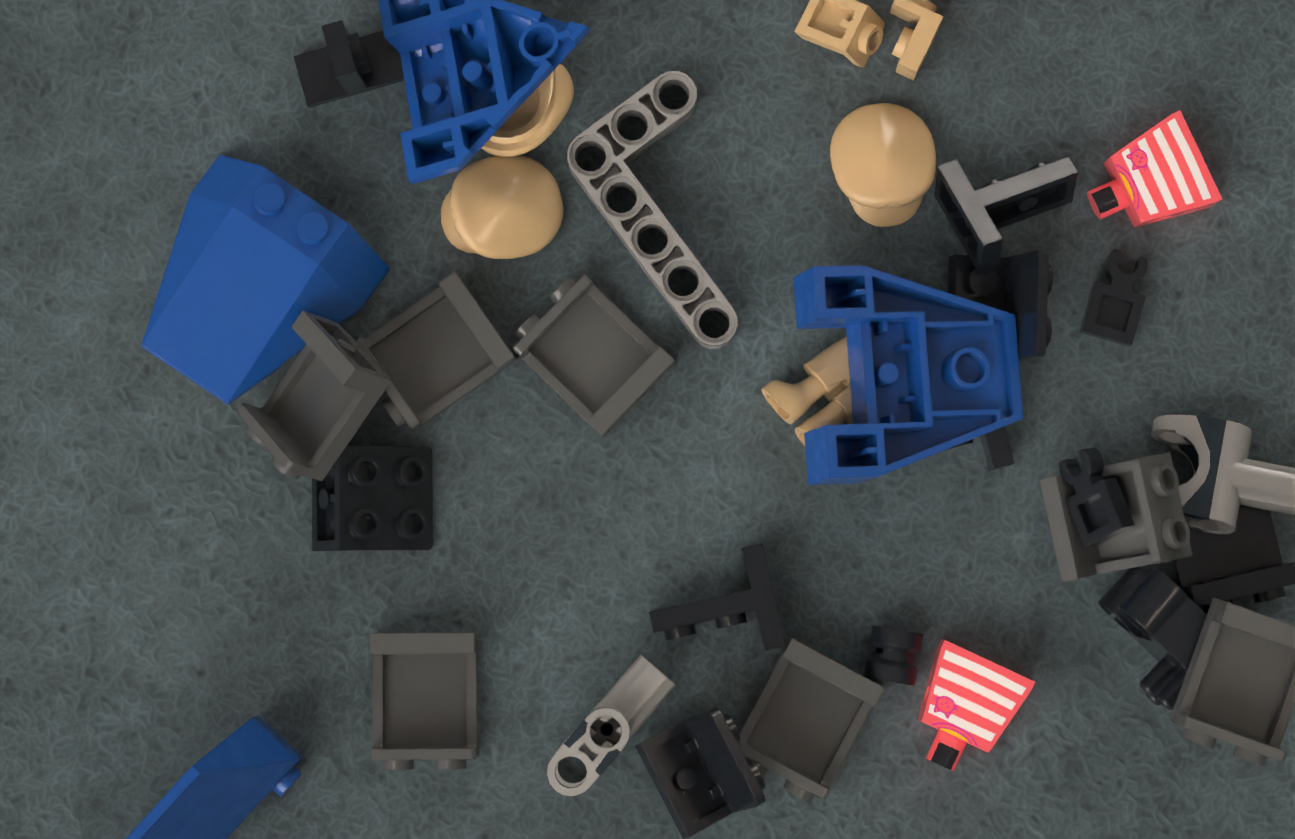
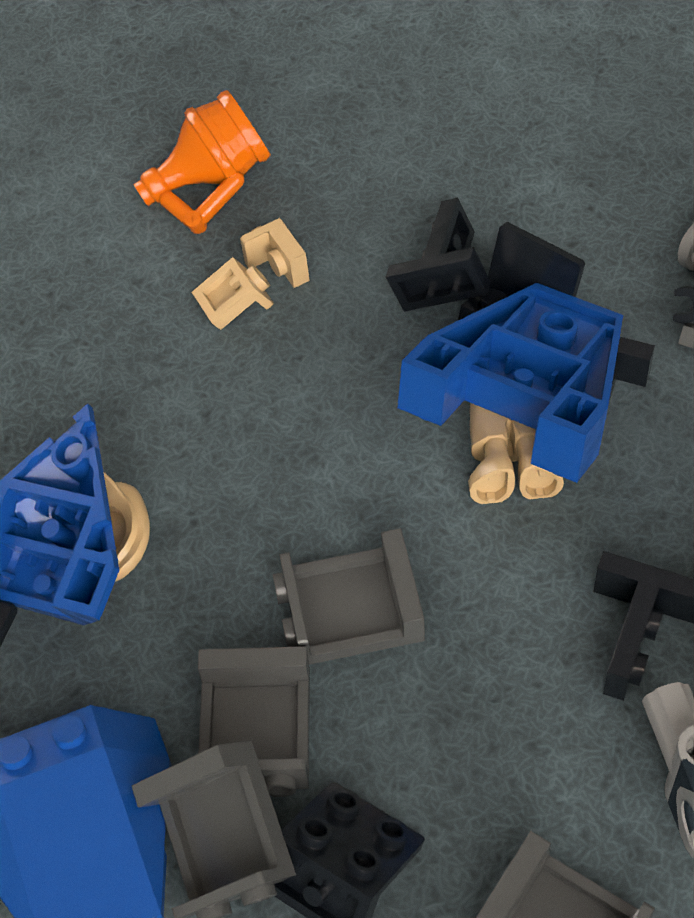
camera: 55 degrees left, 30 degrees down
tan piece [441,155,564,259] -> none
light grey beam [567,71,738,349] -> none
tan piece [830,103,936,227] -> none
black plate [1079,249,1148,347] -> none
coral torso [1087,110,1222,228] -> none

